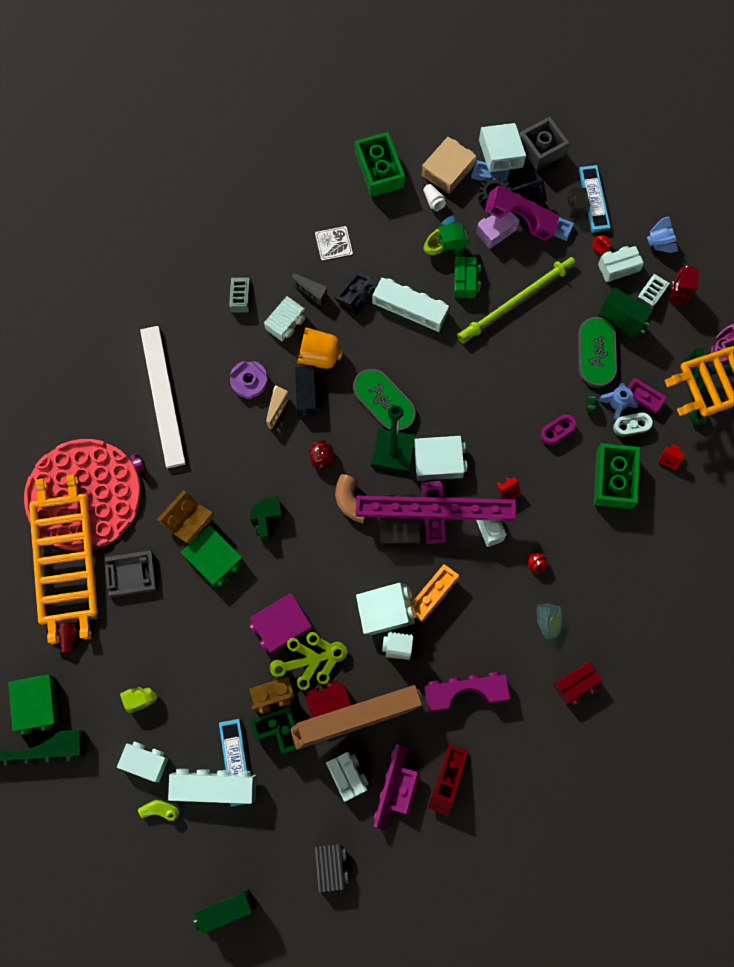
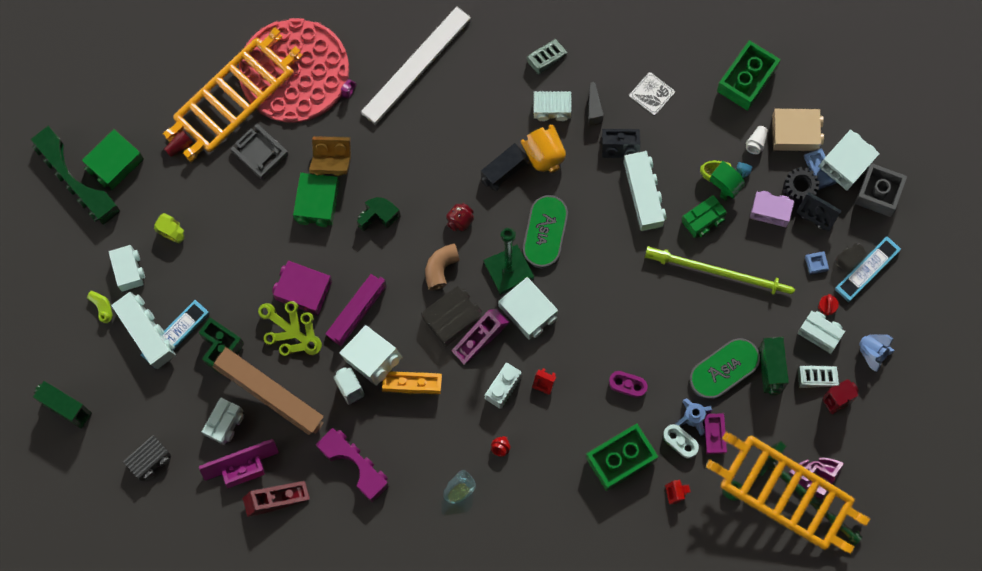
camera: 55 degrees right, 0 degrees up
medium lavender plate [230,361,268,399] -> none
pearl gold bracket [249,677,296,715] -> none
tan slope [266,386,289,429] -> none
dark red brick [304,681,351,718] -> none
magenta plate [355,496,516,521] -> none
magenta arch [485,185,559,241] -> none
dark red brick [553,661,603,705] -> none
dark green tile [586,394,599,413] -> none
none -> magenta fence [325,274,387,346]

